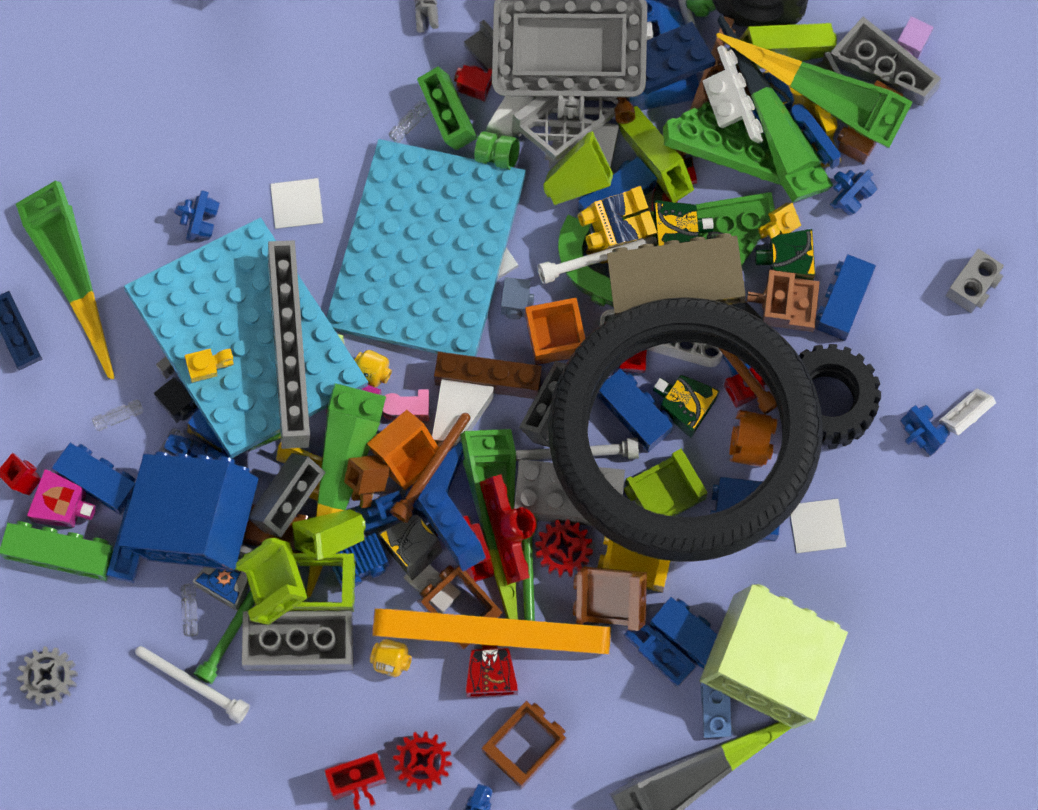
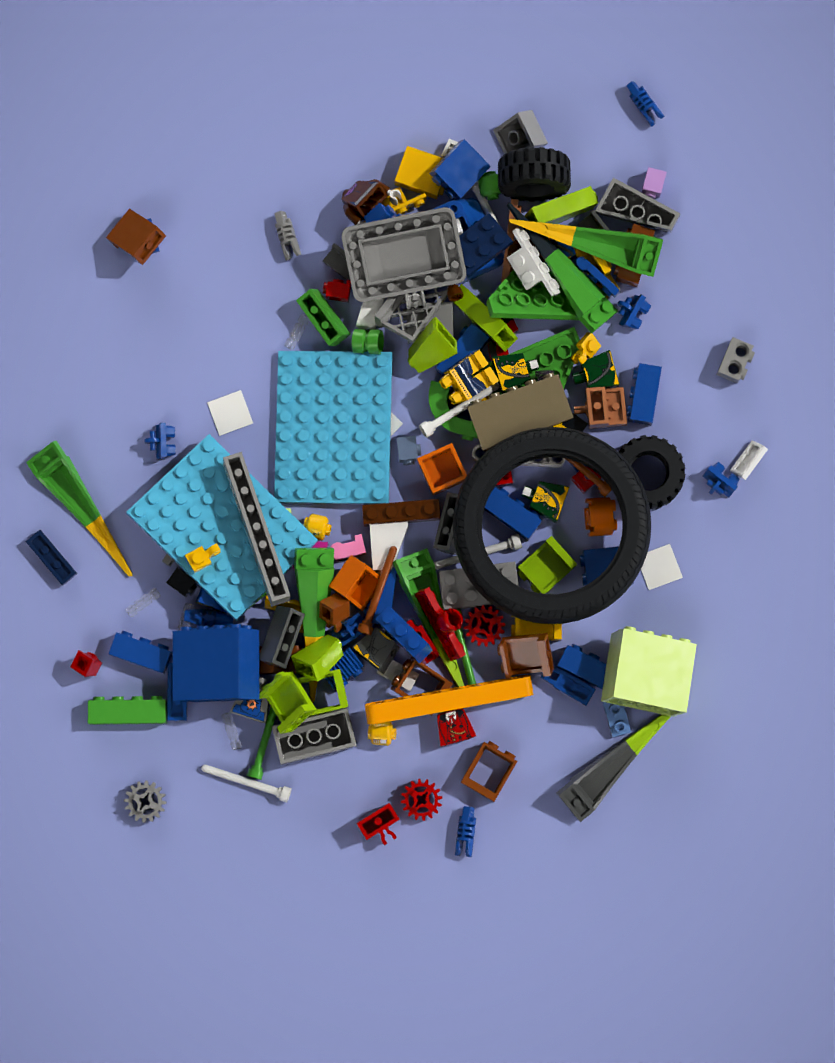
camera: 10 degrees left, 10 degrees up
dark pink torso [27,469,96,528] -> none

